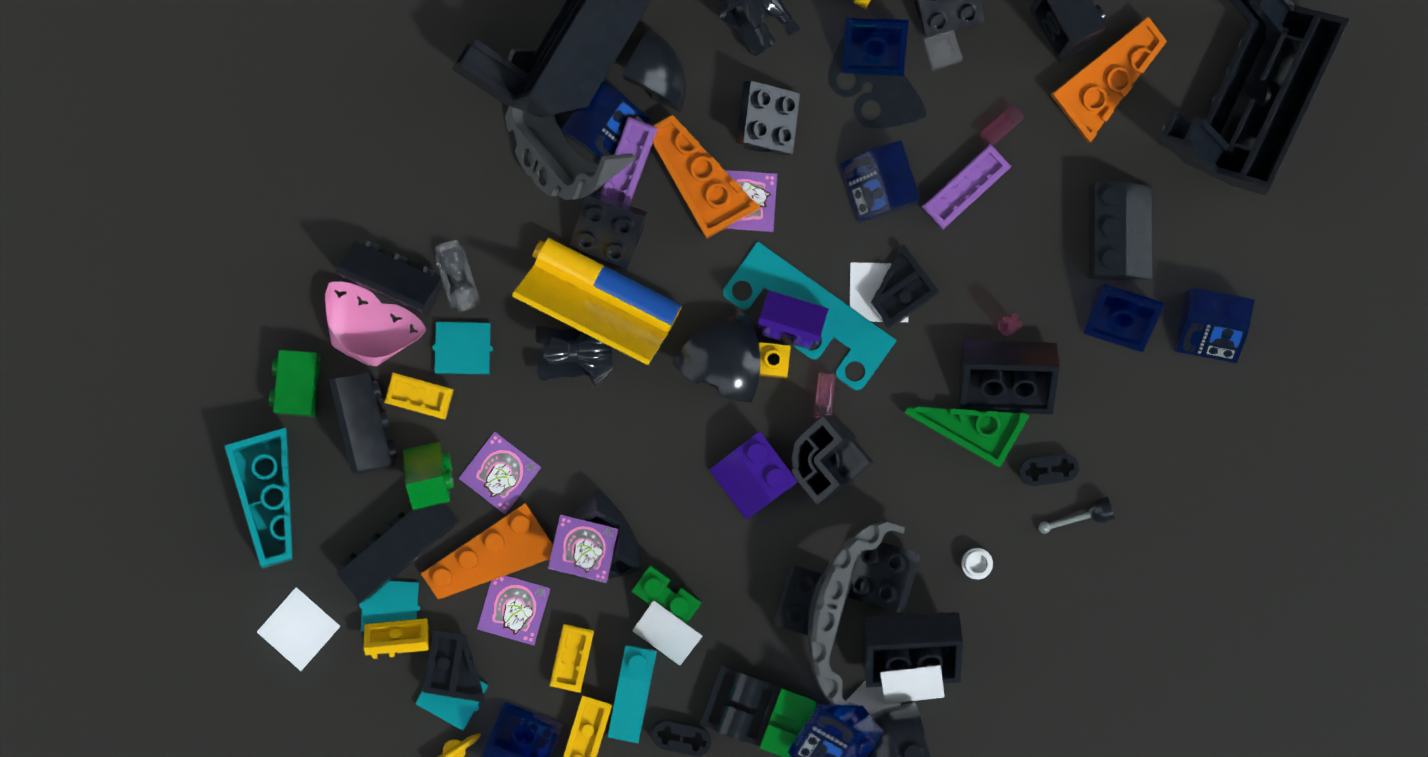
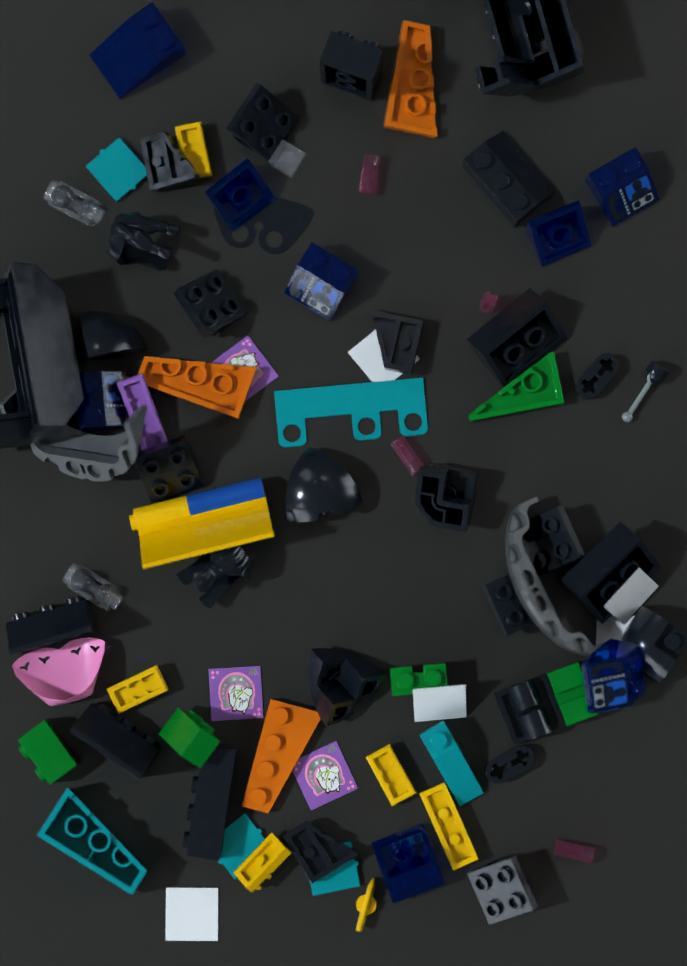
camera: 30 degrees left, 0 degrees up
teal piece [432,322,493,375] -> none
sticker [548,515,618,583] -> none
dark purple slope [709,431,798,520] -> none
dark purple slope [758,290,829,350] -> none
yellow plate [759,342,791,378] -> none
medium lavender plate [921,144,1012,230] -> none
white plate [961,548,993,579] -> none

